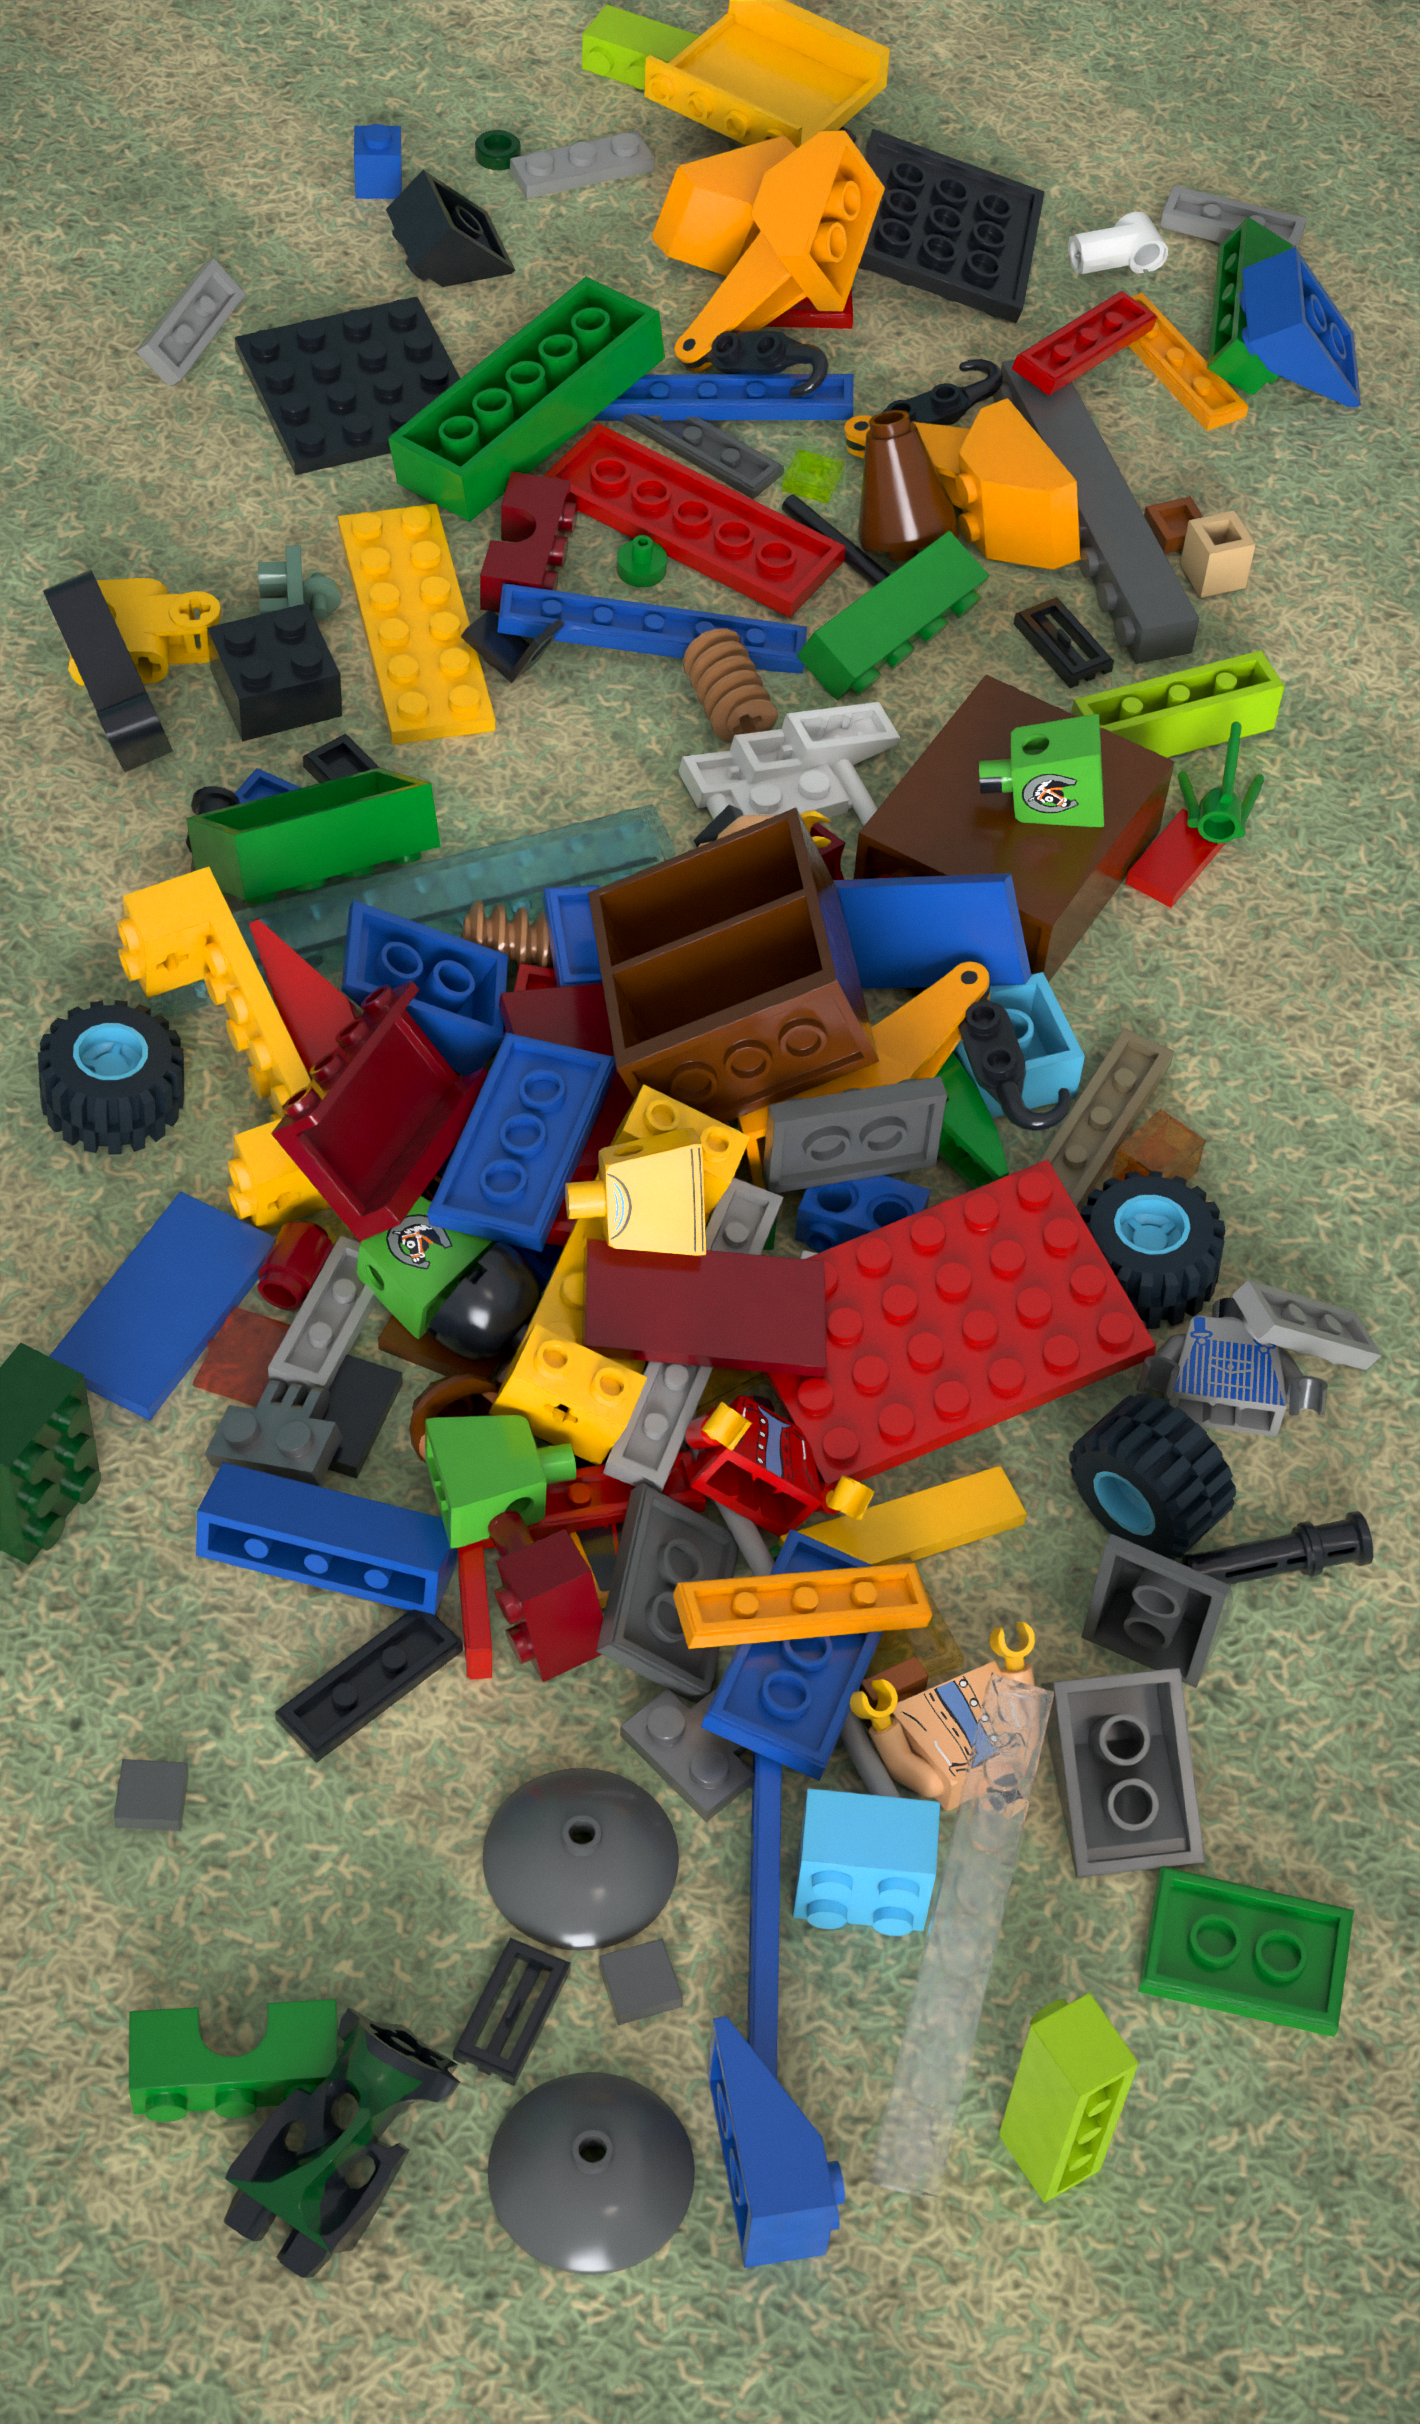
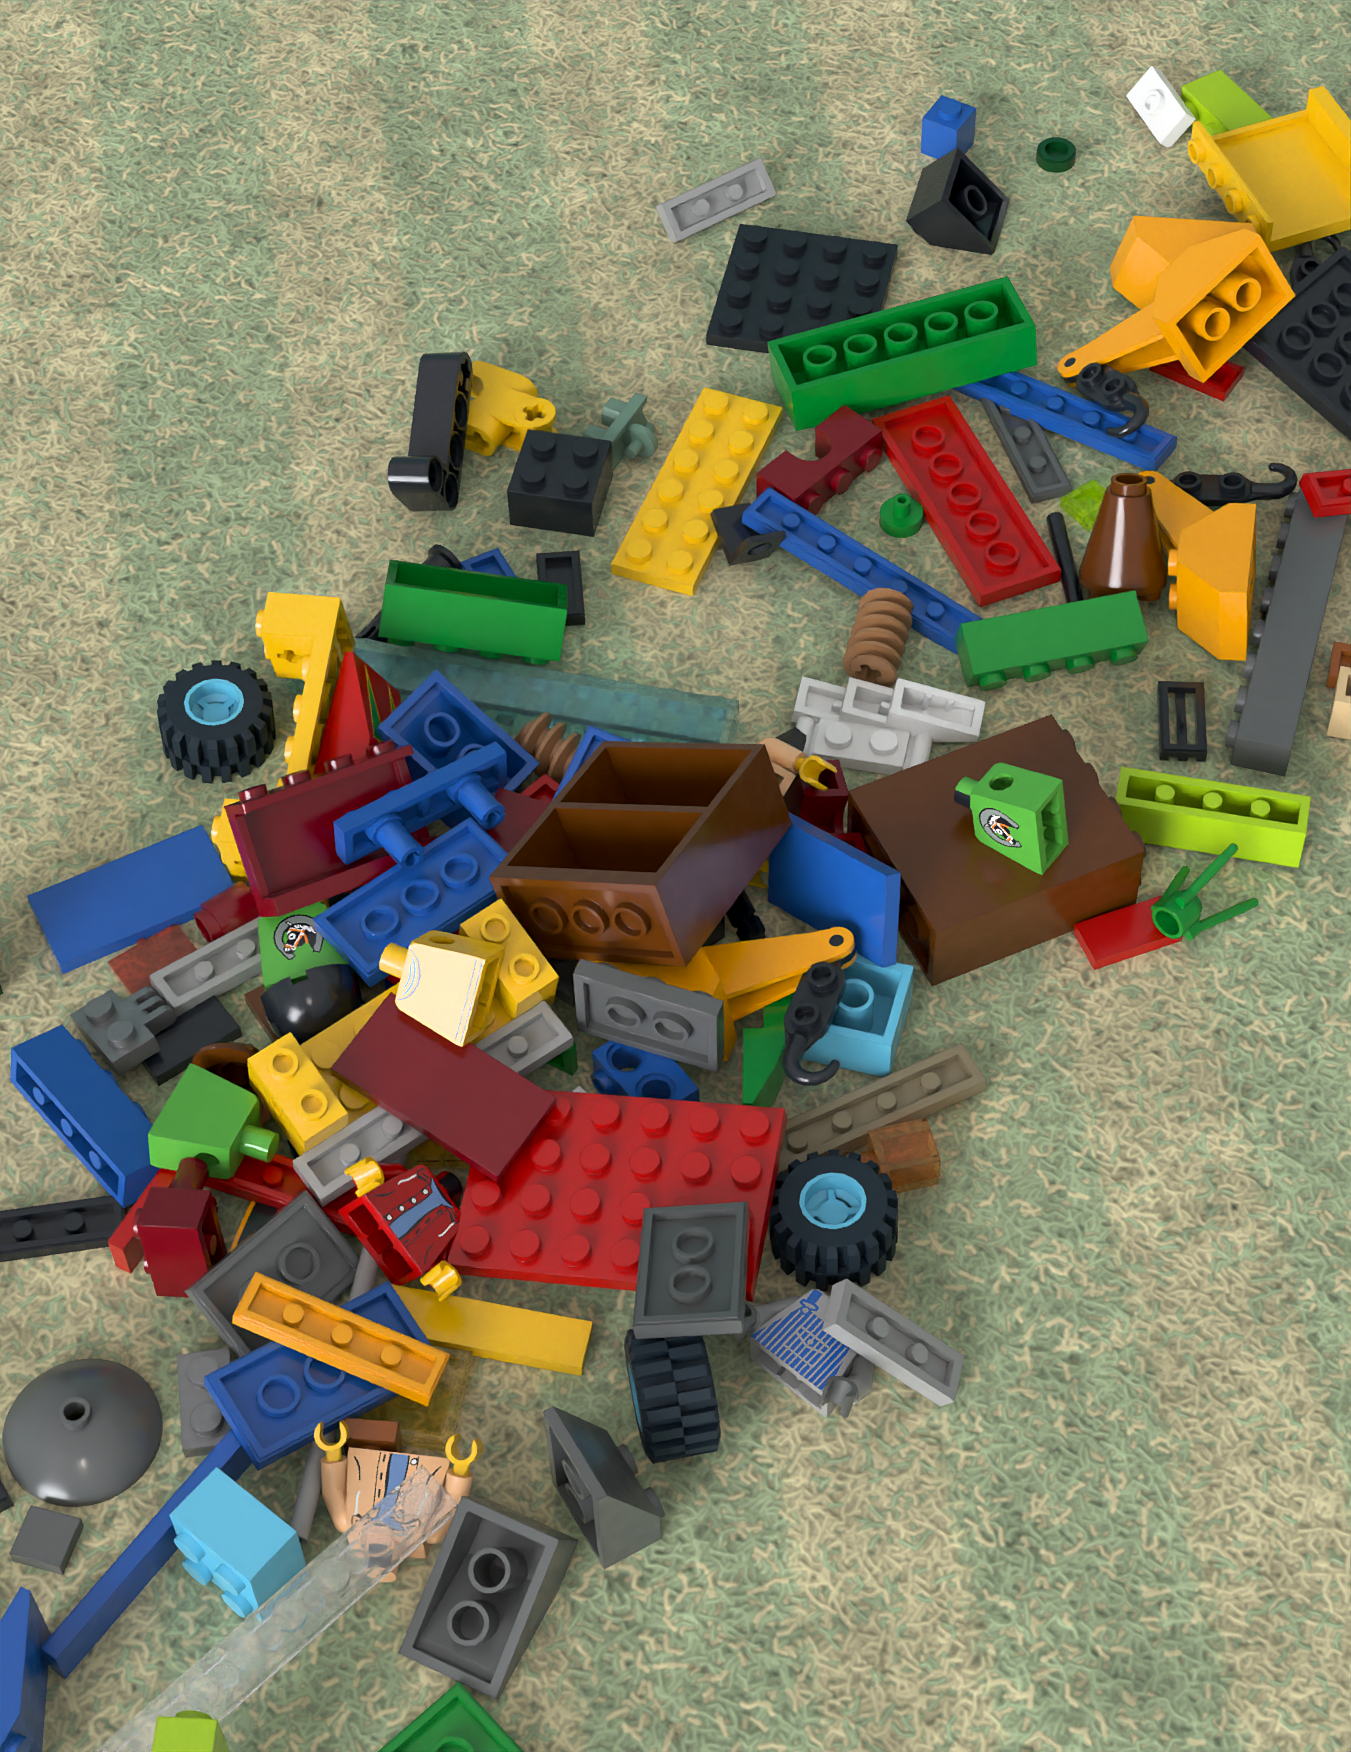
camera: 40 degrees right, 0 degrees up
light grey plate [510,130,655,199] -> none
black pin [1182,1511,1373,1585] -> none
none -> blue plate [333,741,507,871]
none -> dark grey tile [633,1202,750,1339]
none -> white plate [1126,66,1196,147]

